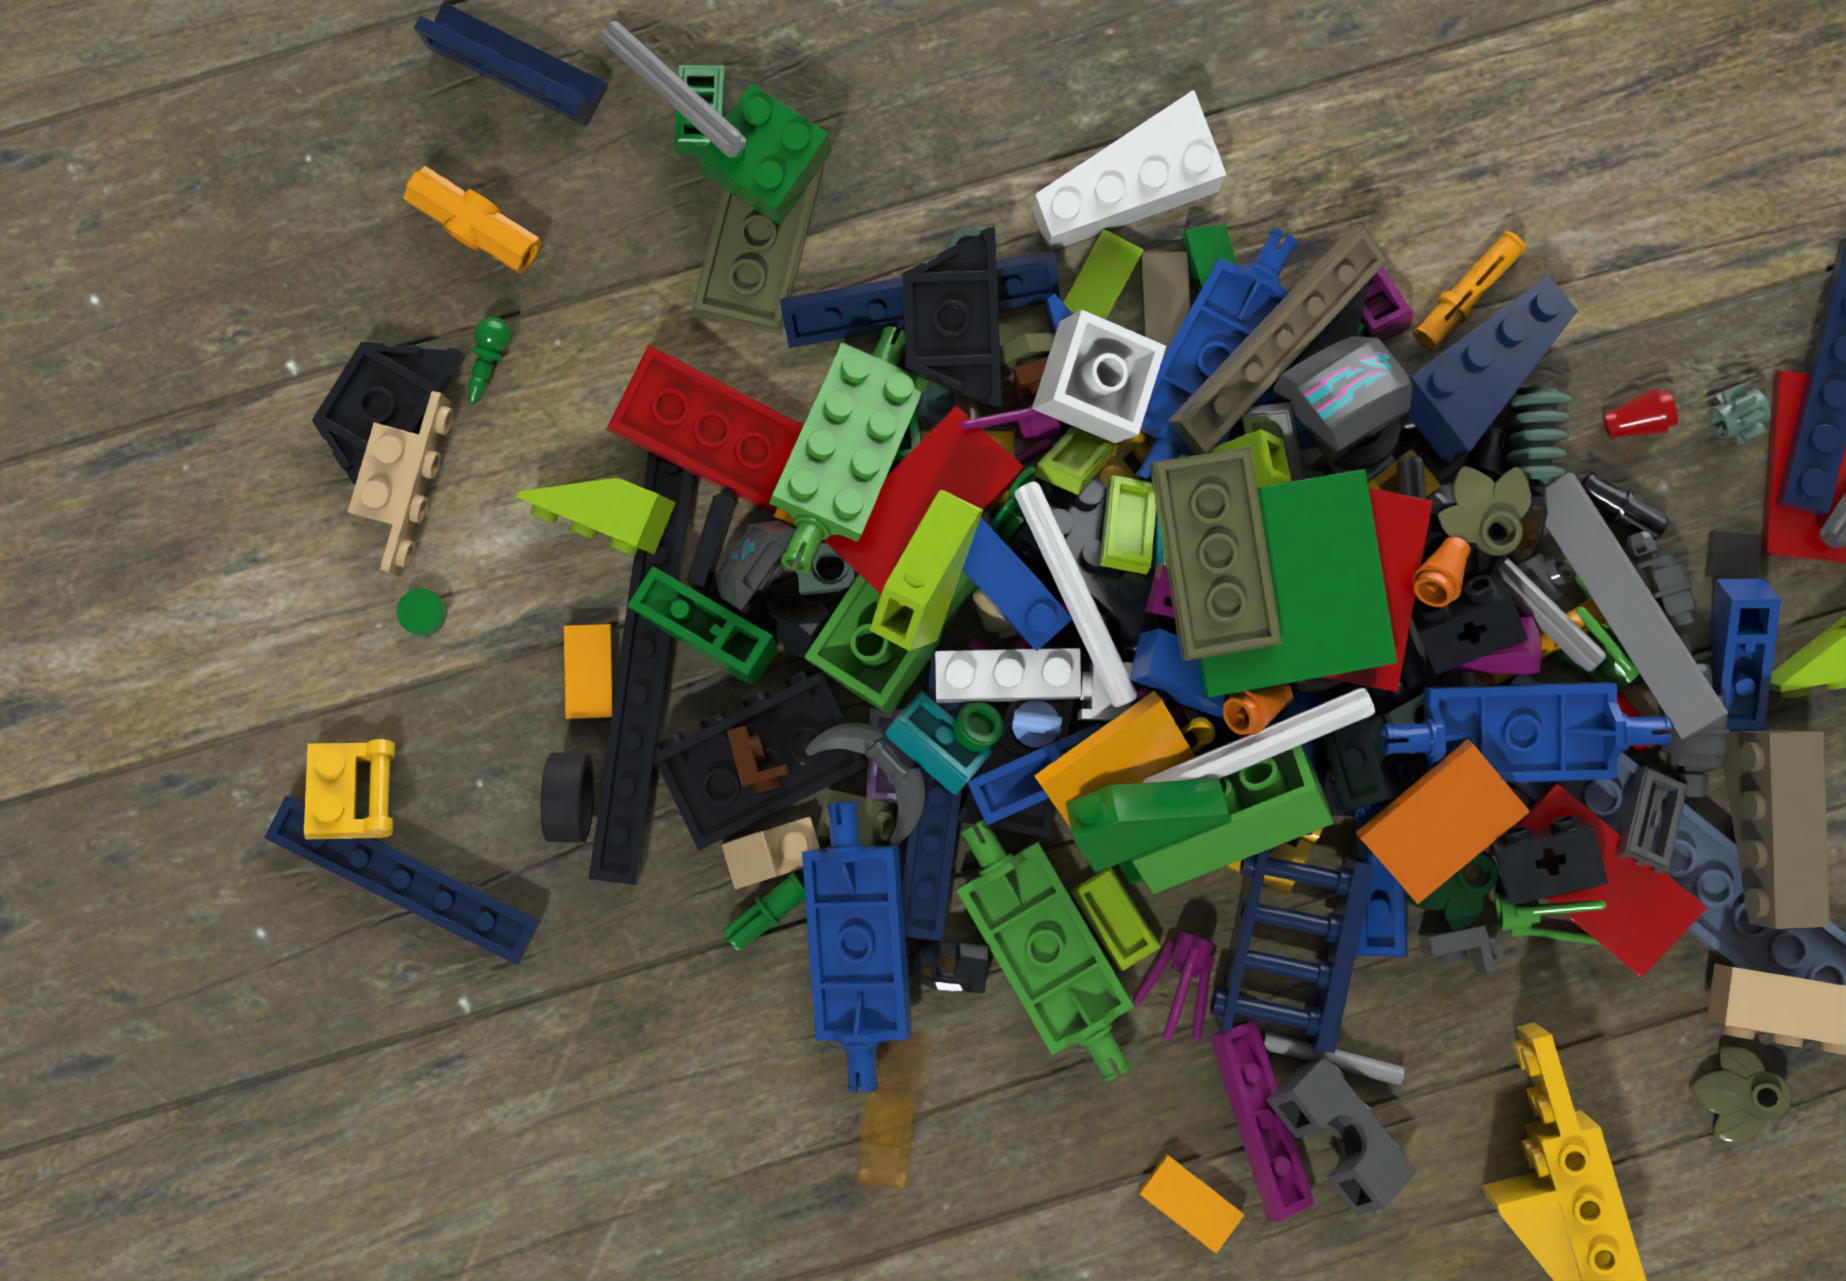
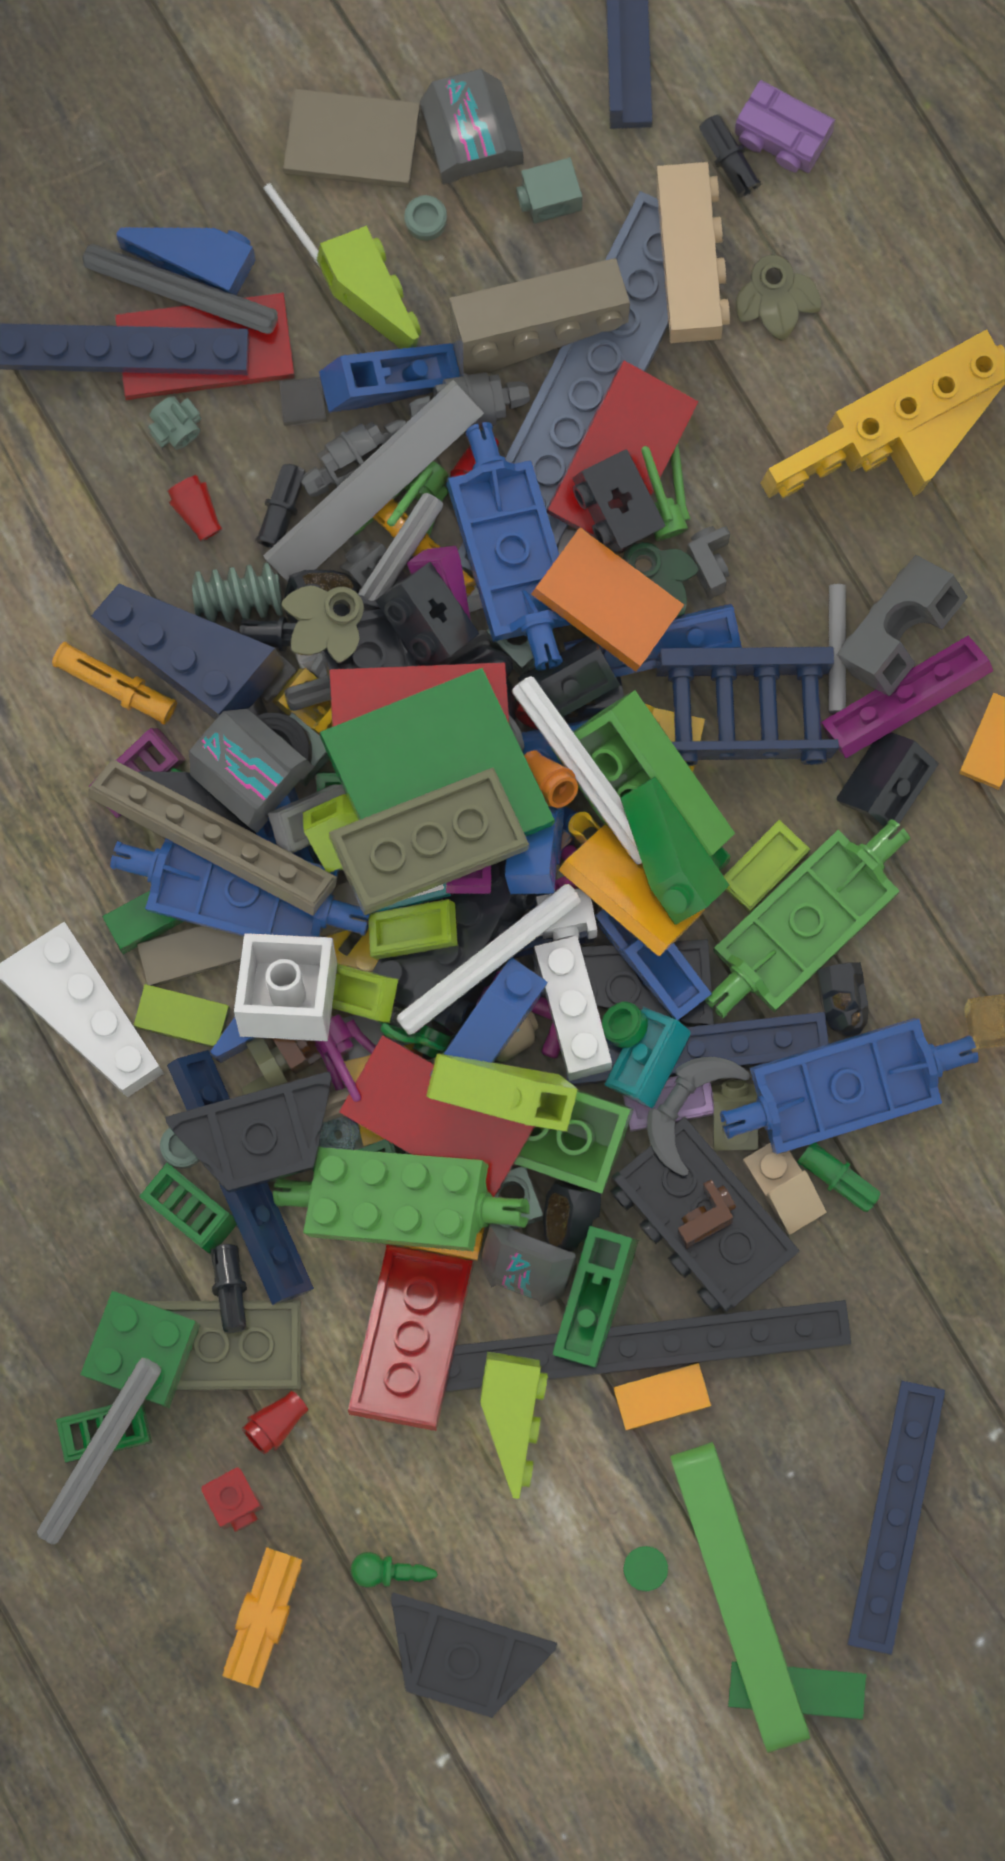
camera: 100 degrees left, 5 degrees down
yellow plate [304,739,395,840] -> none
tan bracket [348,391,454,577] -> none
dark blue fence [414,2,607,127] -> none
black tyre [540,752,594,843] -> none
black tile [687,493,736,593] -> none
light blue plate [1012,700,1062,748] -> none
magenta plant [1132,931,1216,1041] -> none
orange cone [1413,536,1471,607] -> none
dark grey tile [1616,766,1688,874] -> none
none -> green slope [139,1163,237,1255]
none -> red bracket [201,1468,264,1532]
none -> black axle [210,1244,247,1333]
none -> red cone [242,1391,309,1455]
none -> bright green beam [670,1442,811,1753]
none -> green tile [728,1661,866,1720]
none -> black panel [836,732,939,830]

